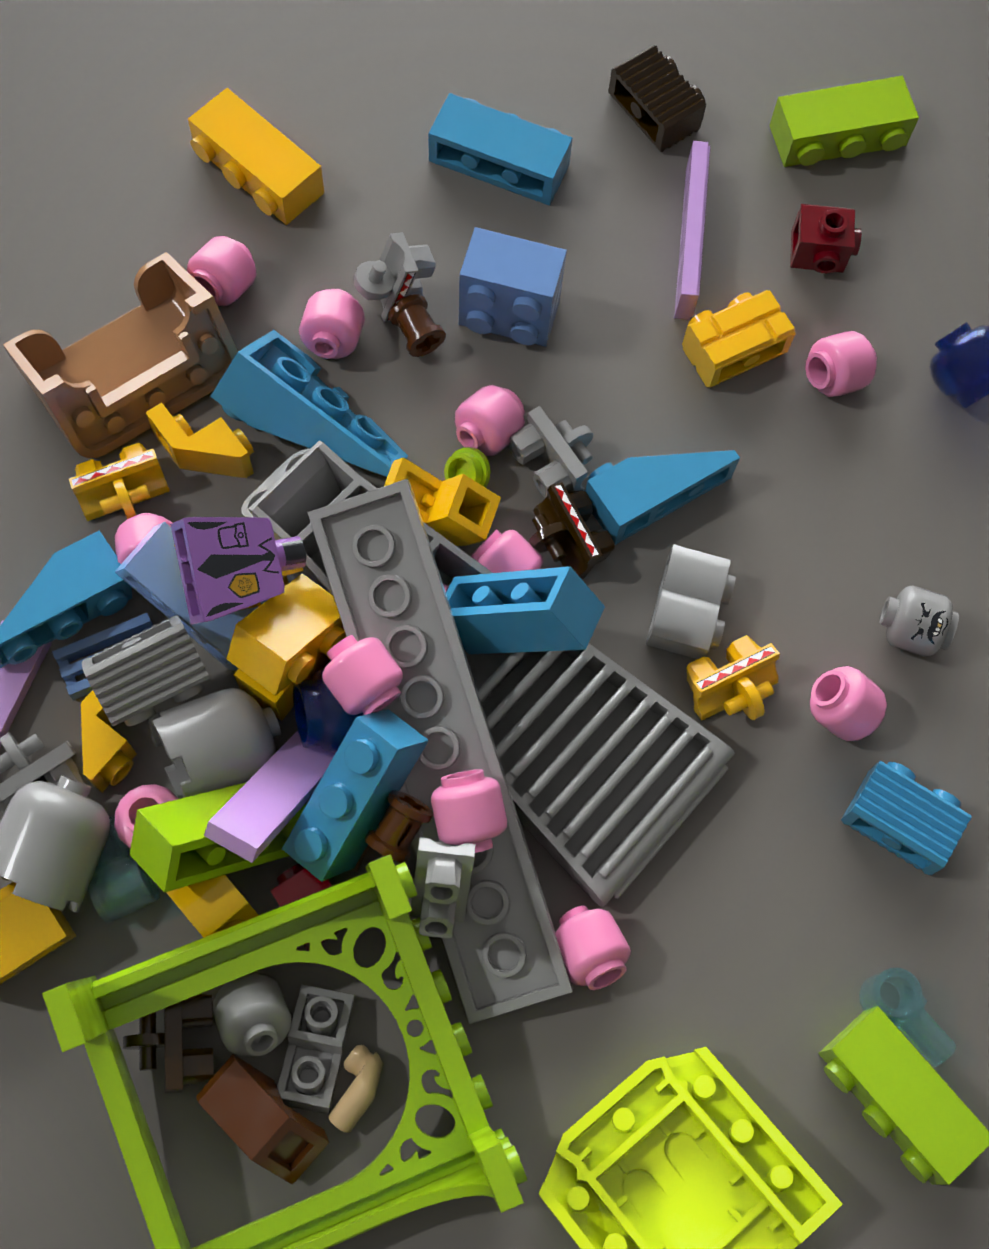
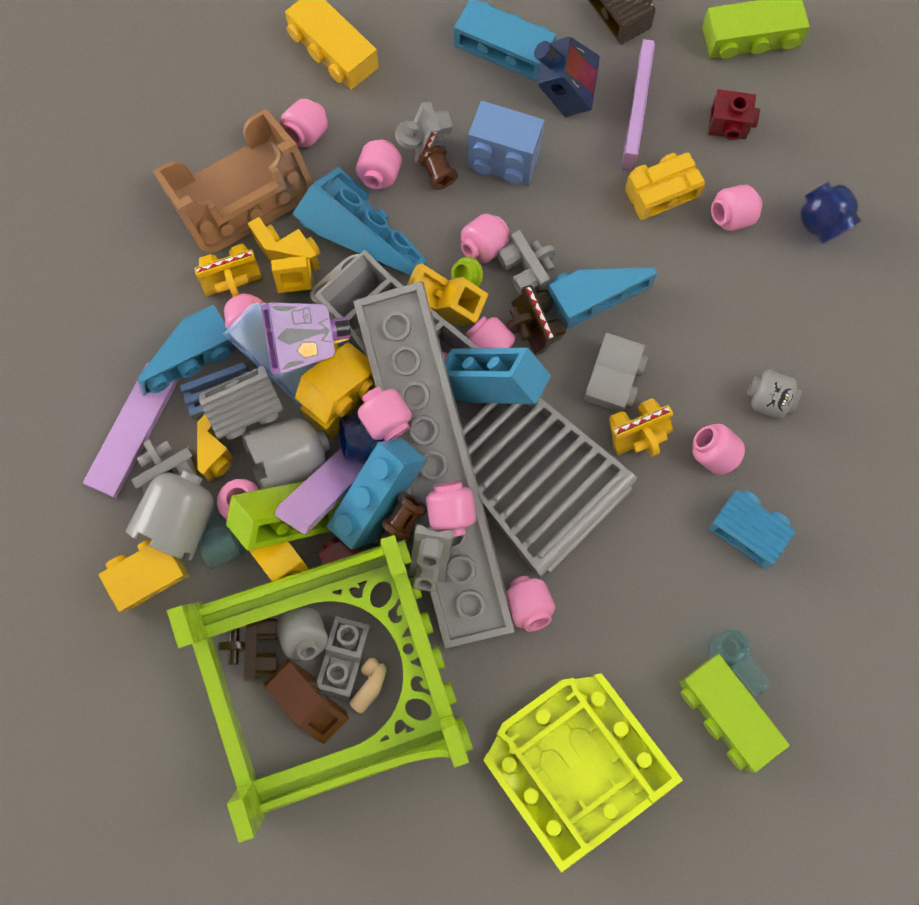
camera: 10 degrees right, 5 degrees up
none -> yellow slope [271,256,315,293]
none -> dark blue torso [534,37,600,117]

